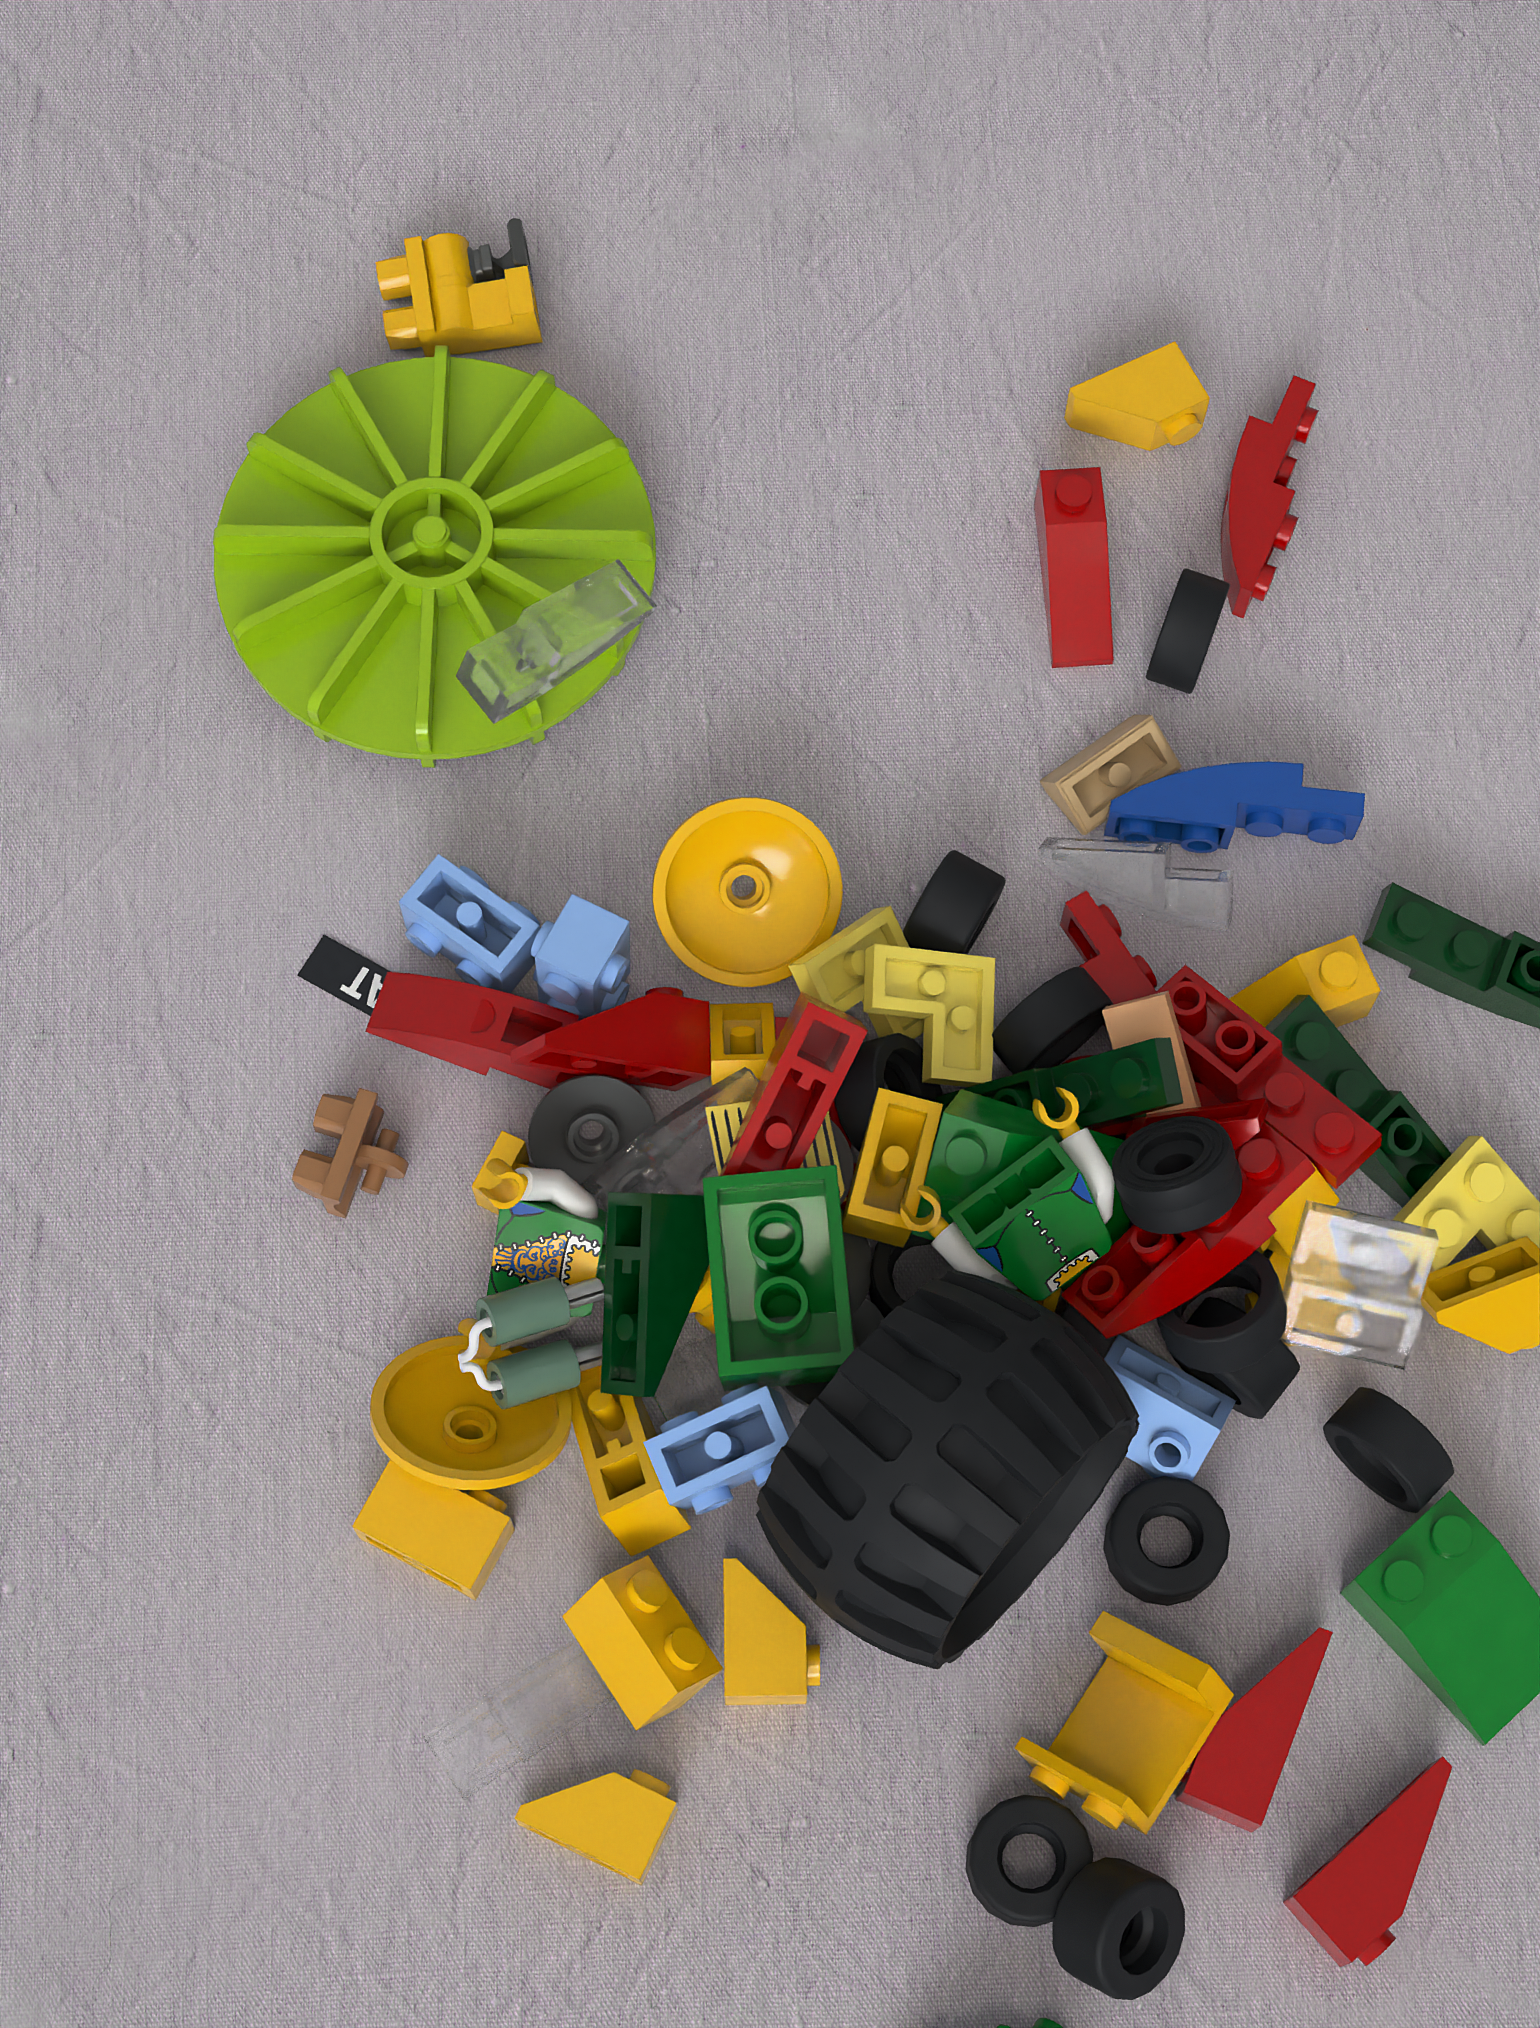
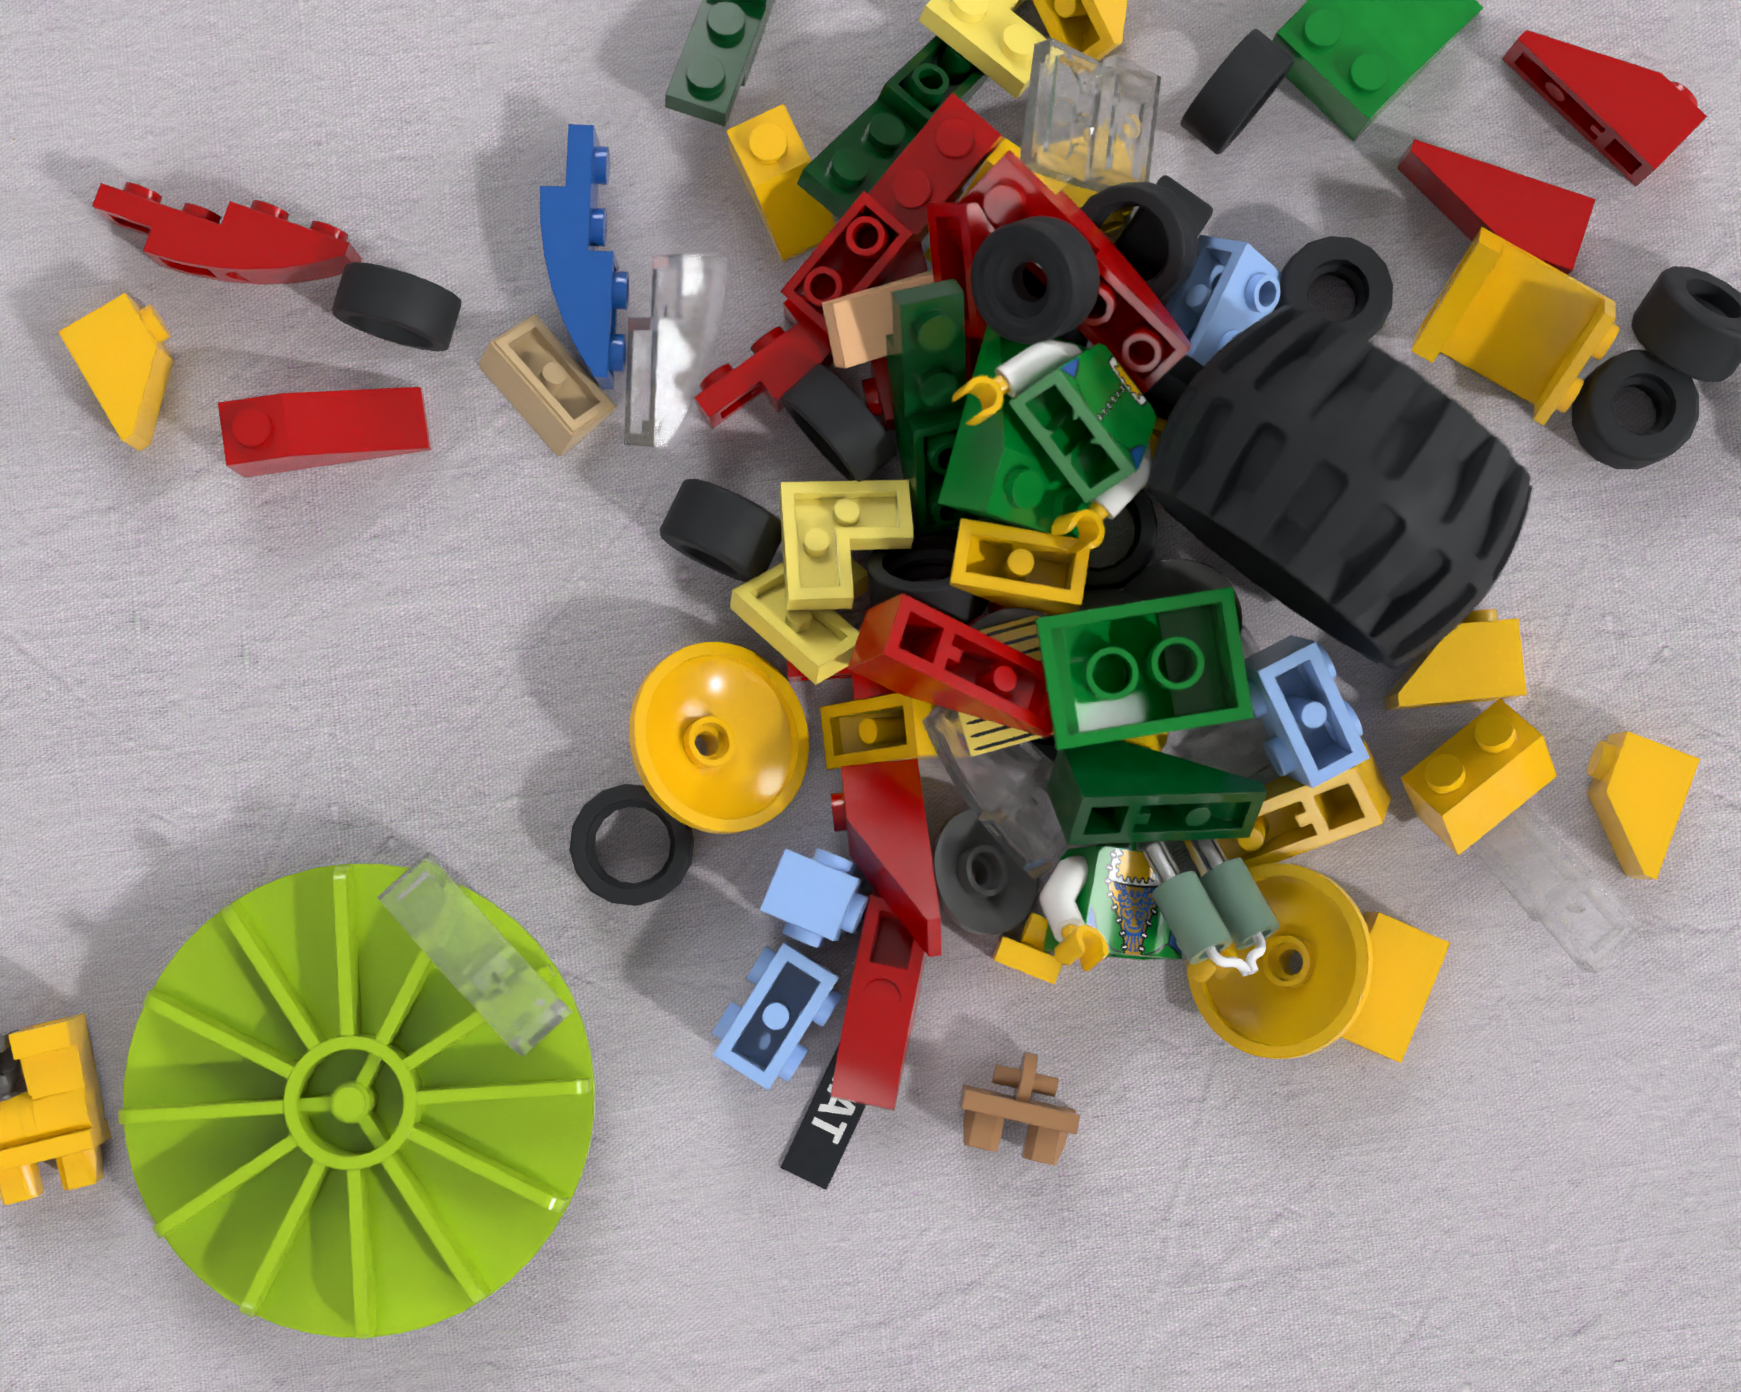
camera: 100 degrees left, 15 degrees up
none -> black tyre [569,784,694,906]

